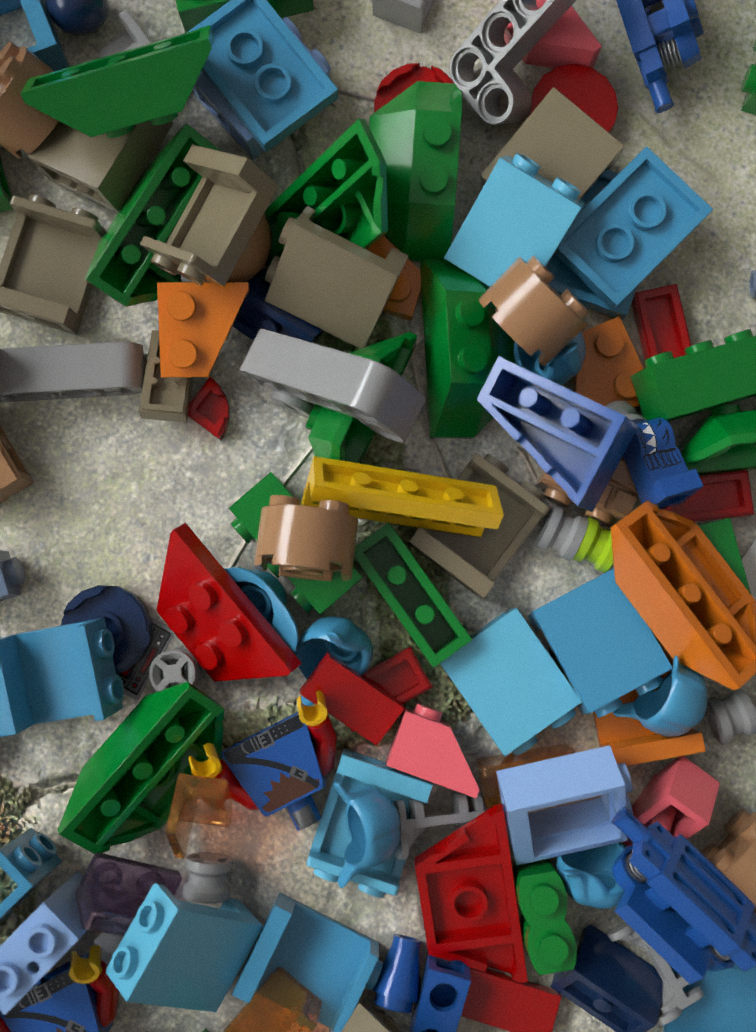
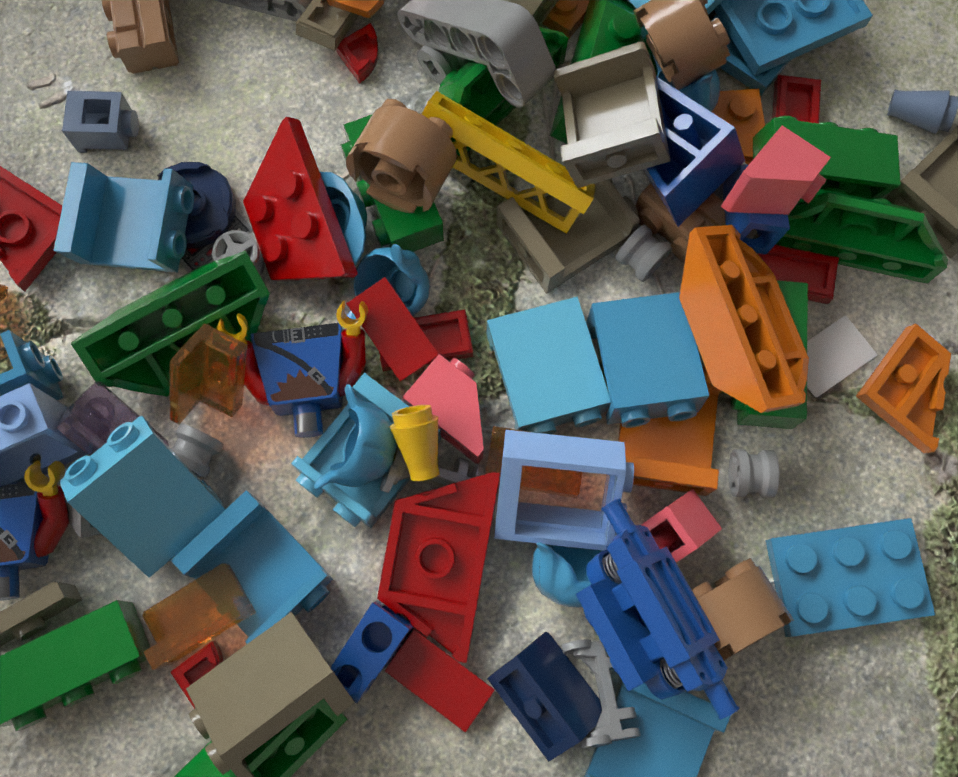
camera: 15 degrees right, 10 degrees down
green brick [354,523,472,668] -> none
blue cone [373,934,421,1013] -> none
green brick [512,859,577,975] -> none
lime wheel [572,517,614,573] -> none
dark azure hair [613,655,708,737] -> none
none -> yellow cone [390,405,440,481]
none -> dark tan panel [553,42,670,188]
none -> coral slope [721,125,831,215]

